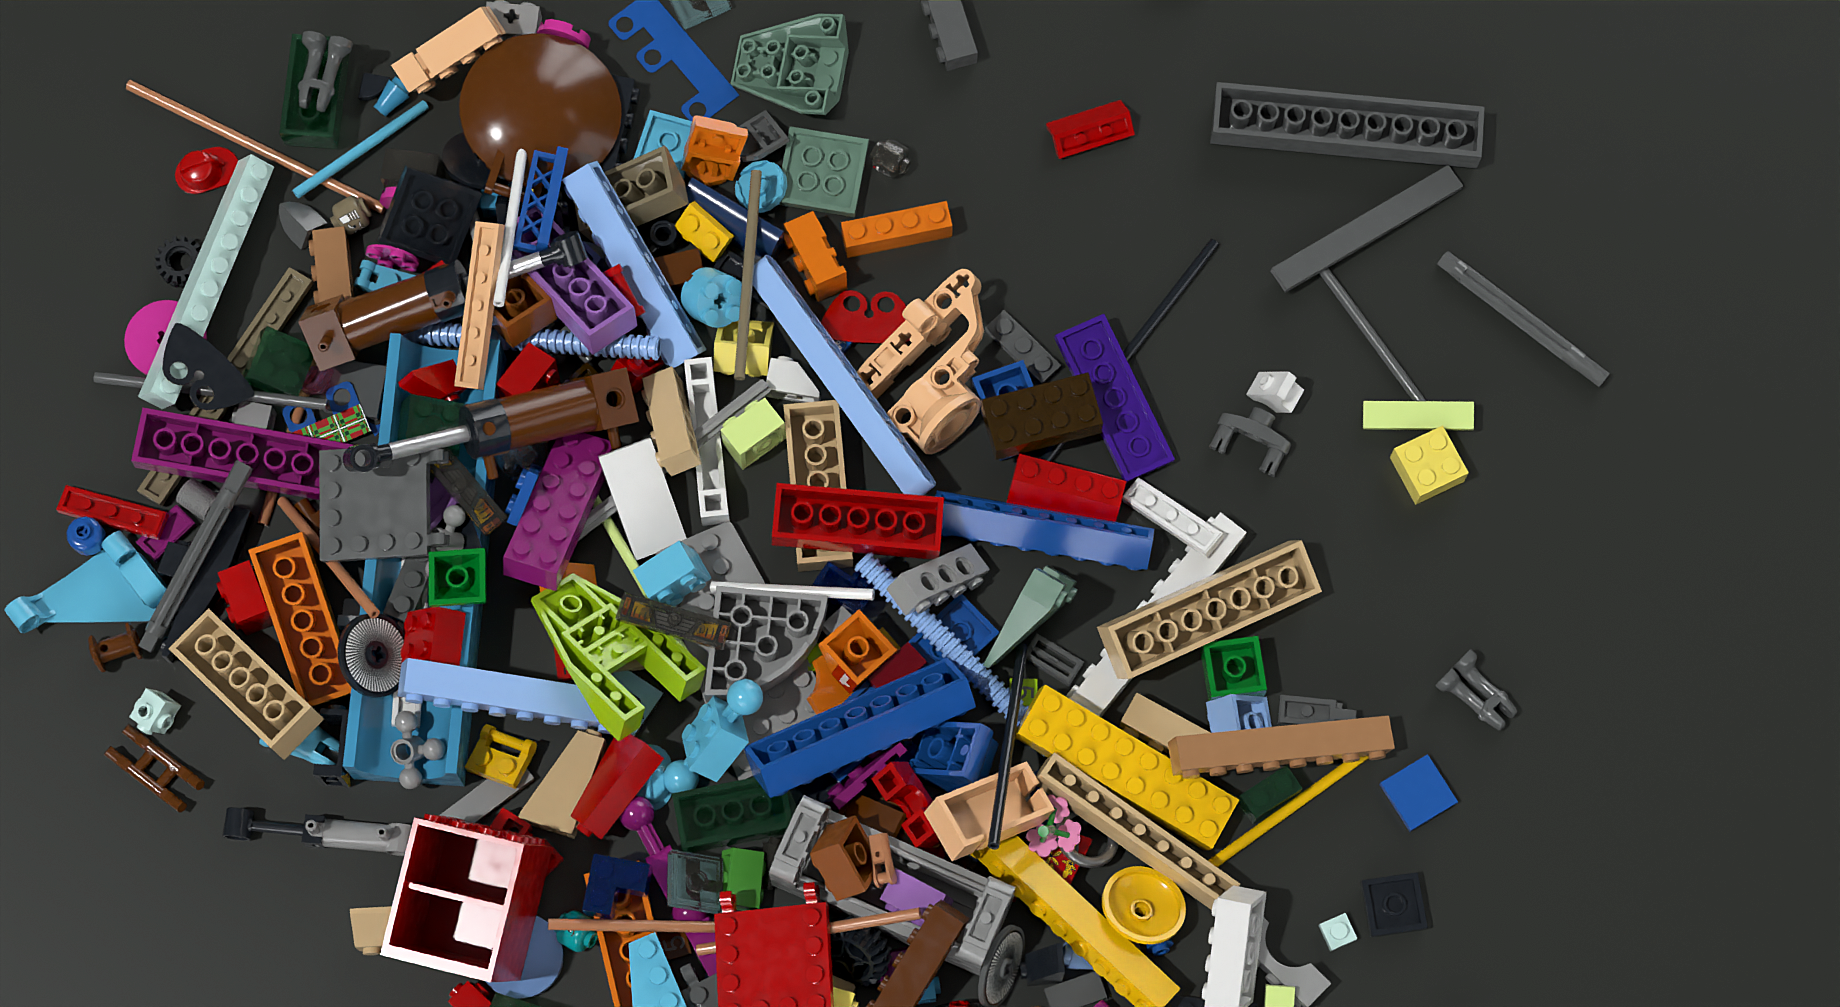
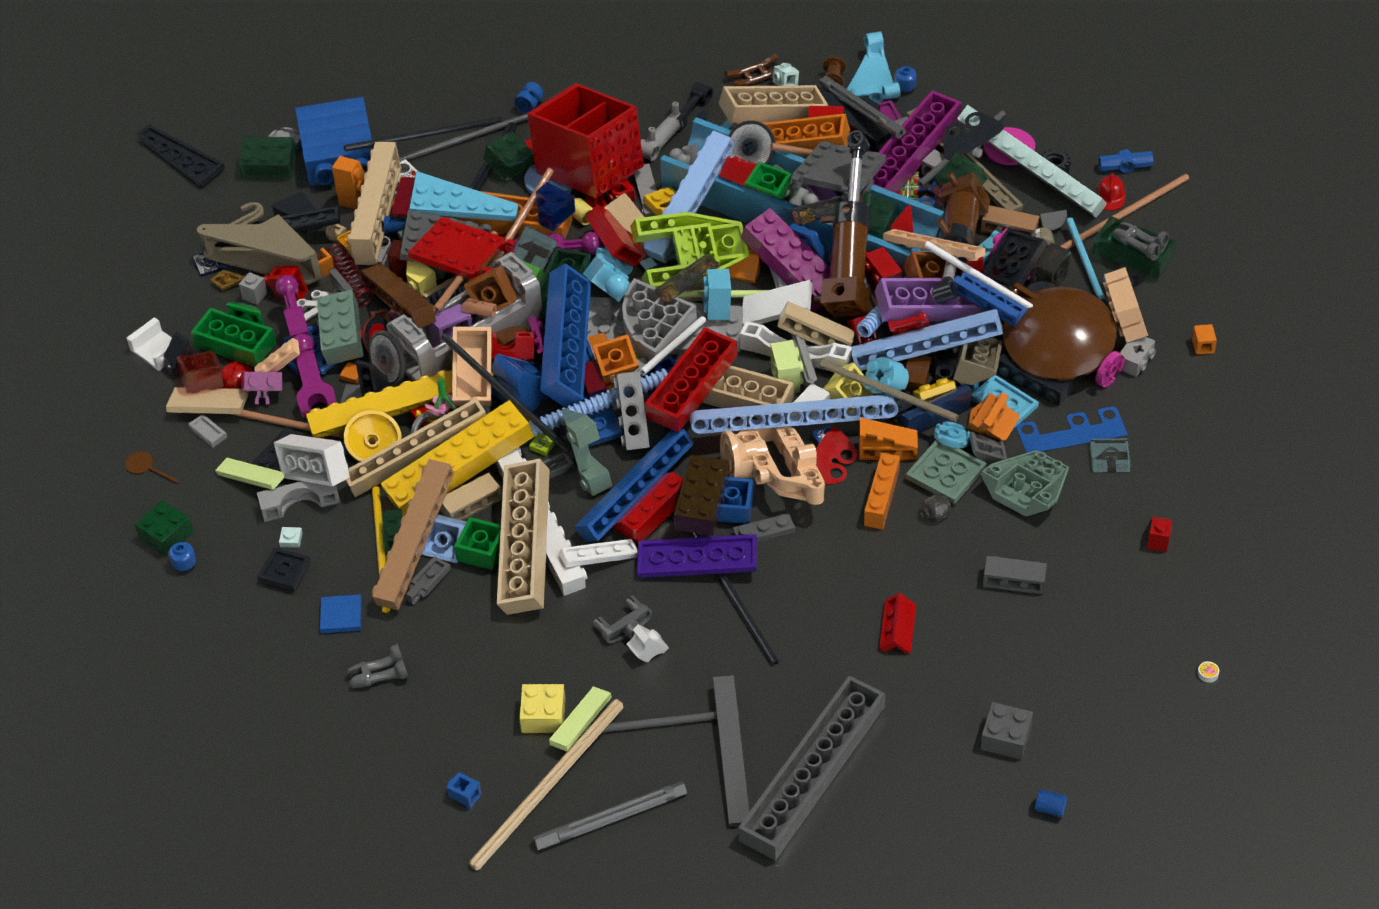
camera: 120 degrees right, 25 degrees down
red tile [56,485,169,540] -> none
none -> blue brick [447,772,482,809]
none -> tan axle [469,699,623,870]
none -> light yellow piece [570,198,593,225]
none -> blue piece [1098,150,1154,173]

